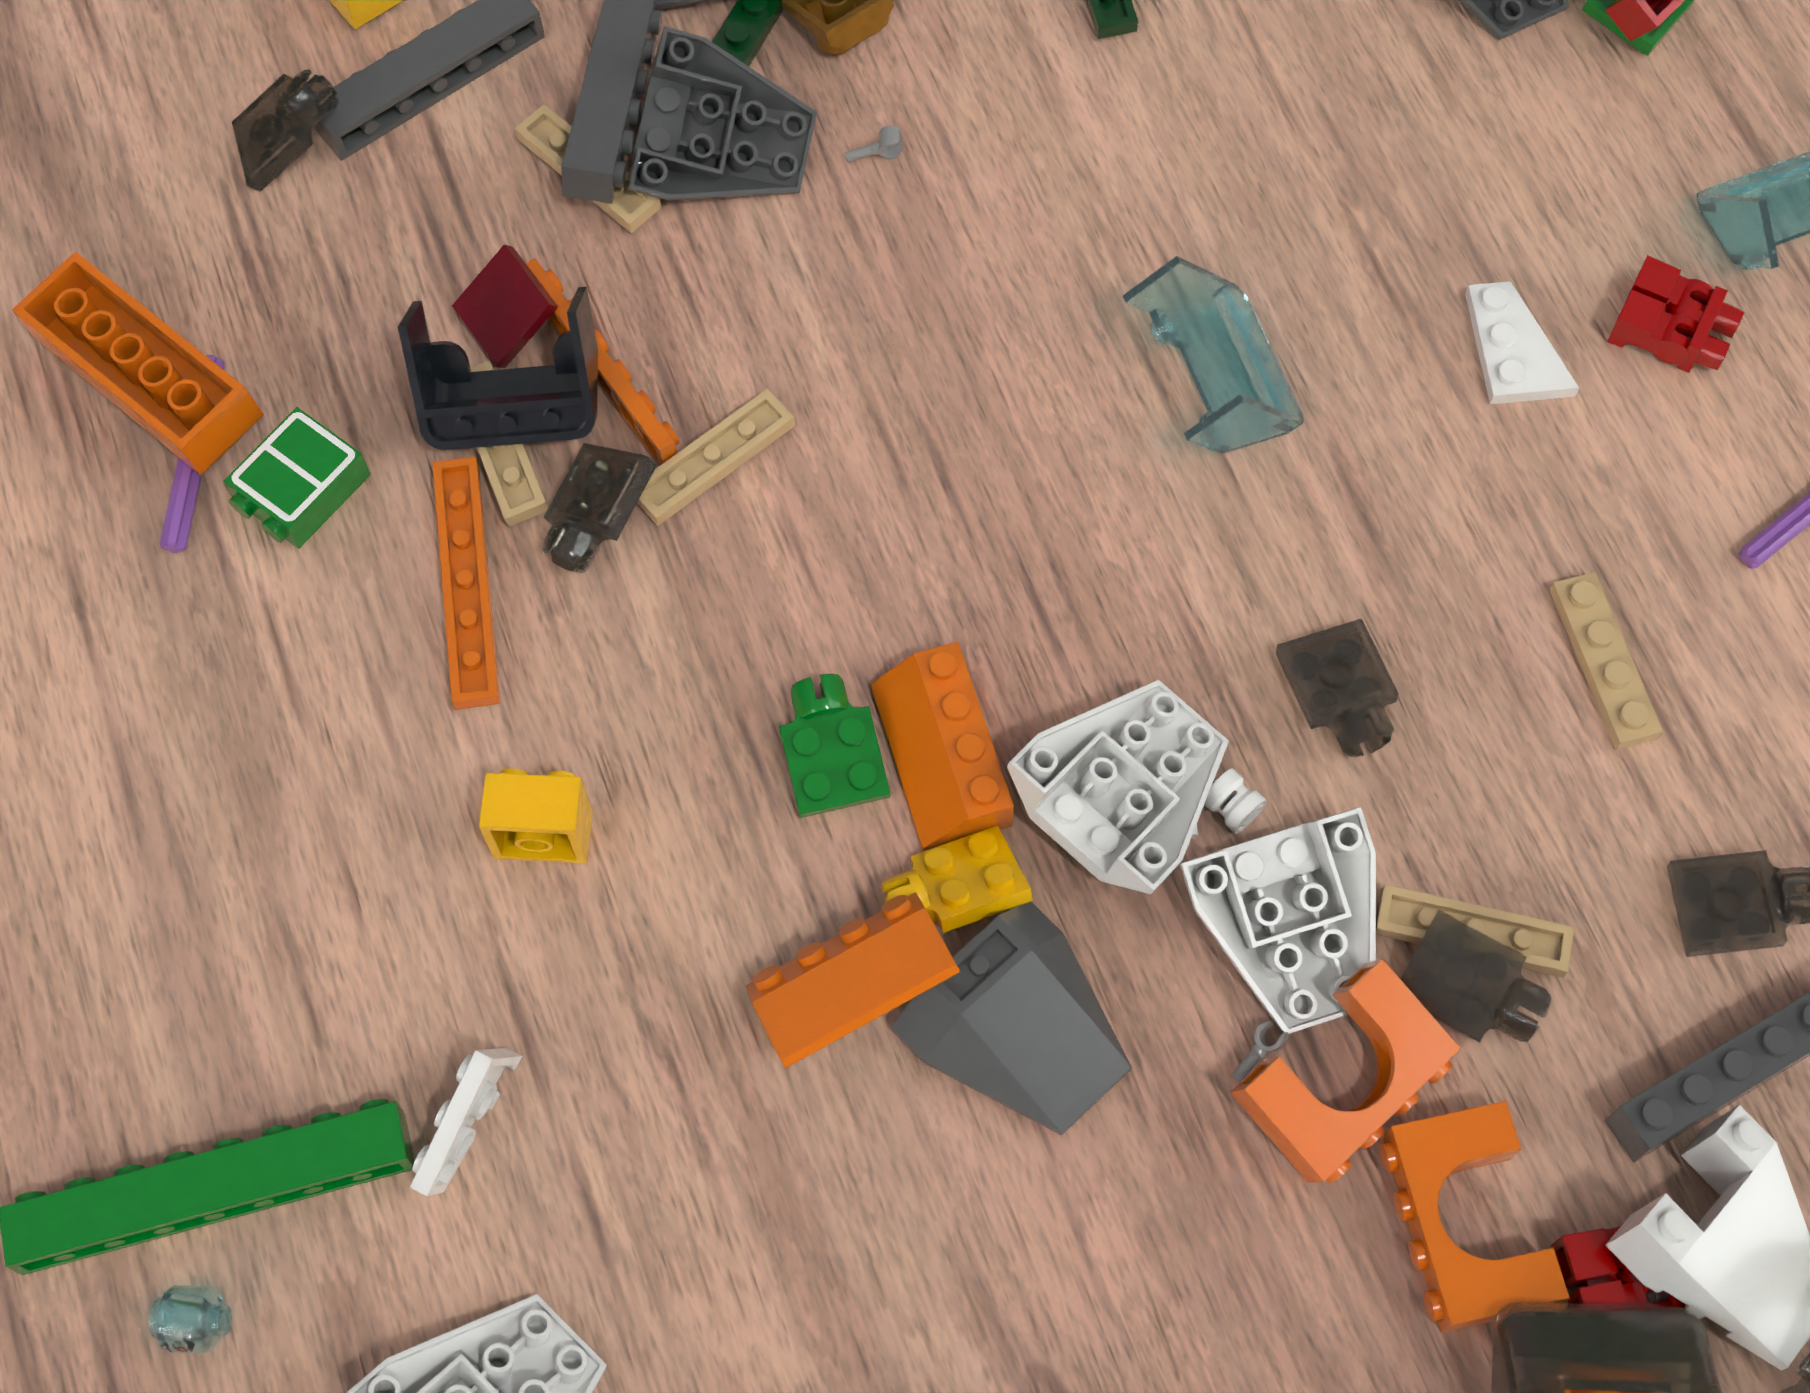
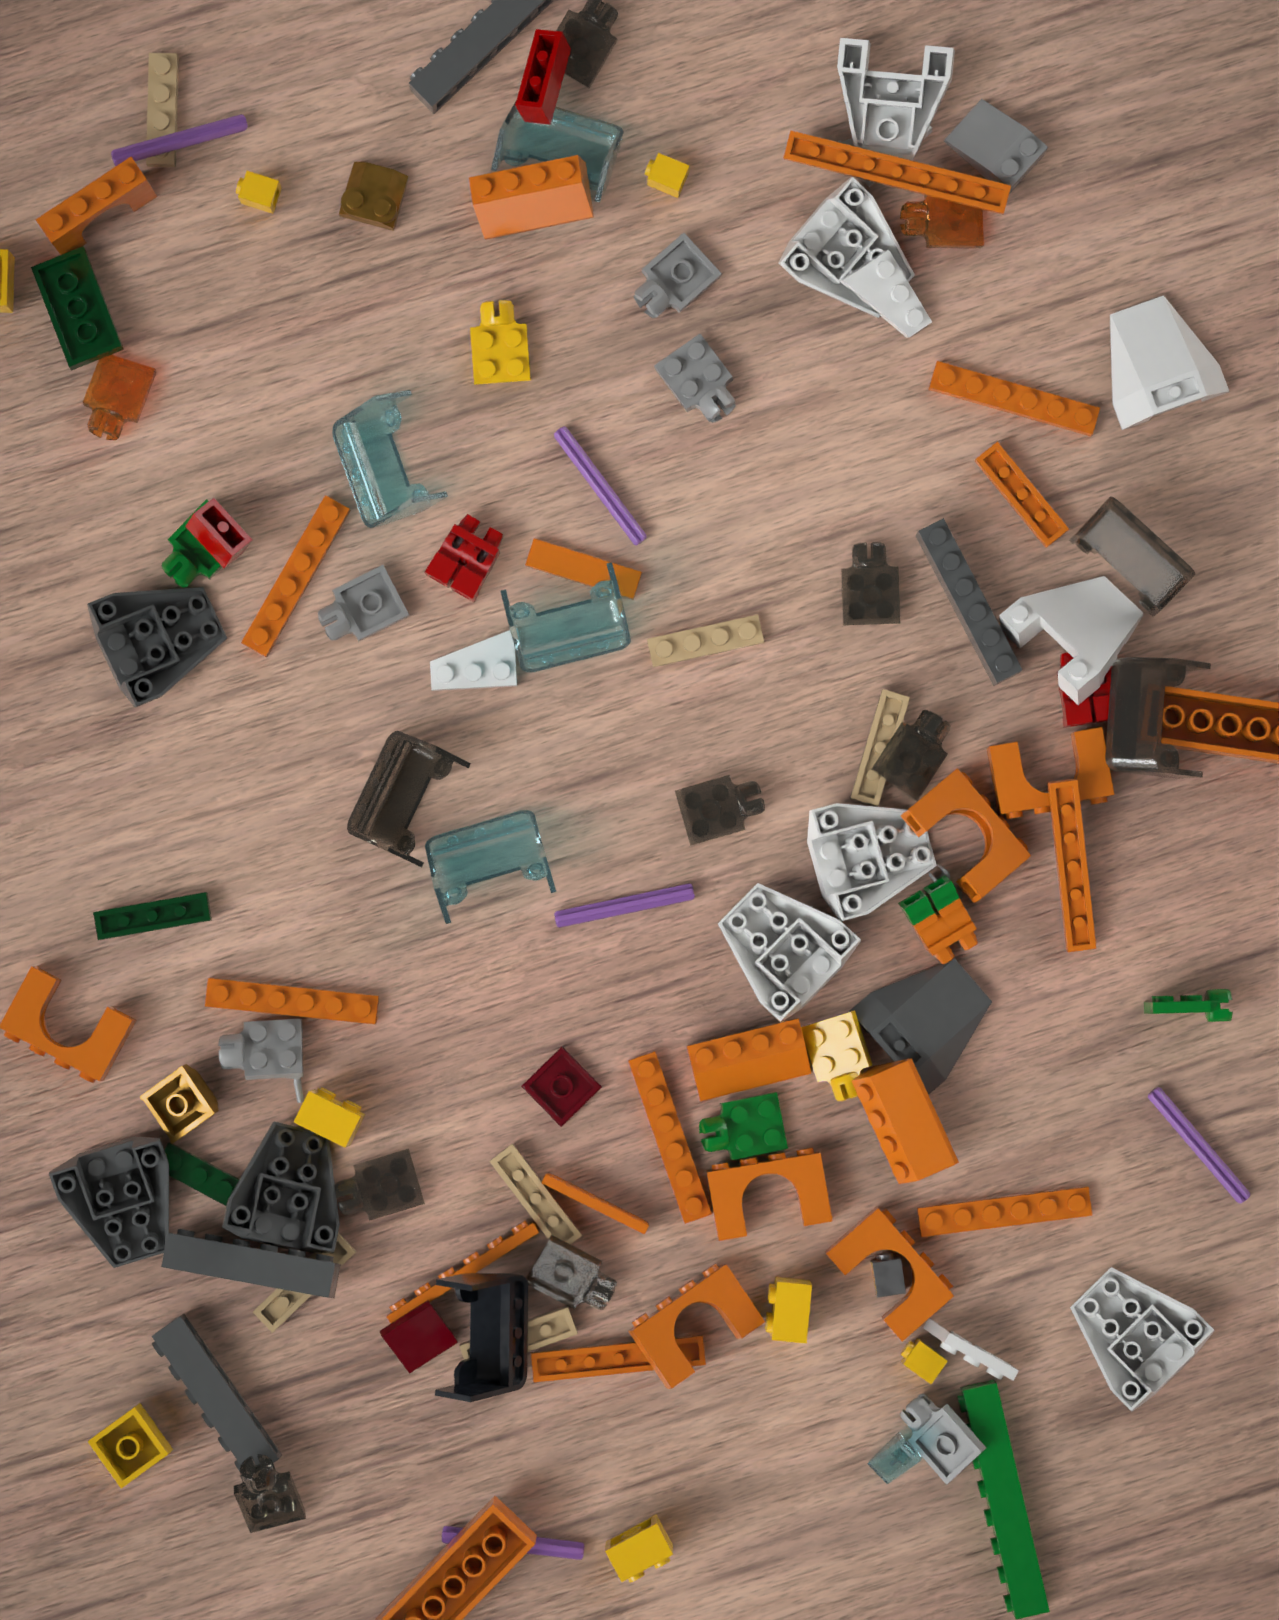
camera: 85 degrees left, 20 degrees up
clear light blue head [149,1285,232,1353] -> none
green brick [224,407,371,549] -> none
white wheel [1204,768,1267,834] -> none
none -> orange plate [205,978,379,1024]
none -> light grey plate [218,1019,303,1080]
none -> orange plate [241,495,351,658]
none -> yellow brick [294,1087,366,1148]
none -> light grey plate [318,565,409,642]
none -> clear smoke plate [334,1148,425,1221]
none -> clear smoke windscreen [347,731,471,868]
none -> clear light blue windscreen [500,562,631,673]
none -> dark red tile [521,1046,602,1127]
none -> orange tile [525,538,642,600]
none -> orange tile [542,1172,649,1235]
none -> medium lavender axle [554,883,694,928]
none -> yellow brick [605,1514,673,1583]
none -> orange plate [628,1051,712,1224]
none -> orange arch [628,1263,765,1389]
none -> orange arch [707,1147,832,1241]
none -> orange arch [825,1206,954,1342]
none -> clear light blue slope [867,1432,922,1484]
none -> flat silver brick [870,1253,906,1298]
none -> orange hips [898,875,978,964]
none -> yellow brick [900,1338,948,1384]
none -> light grey plate [900,1394,986,1485]
none -> orange plate [917,1186,1092,1237]
none -> orange plate [1048,778,1096,952]

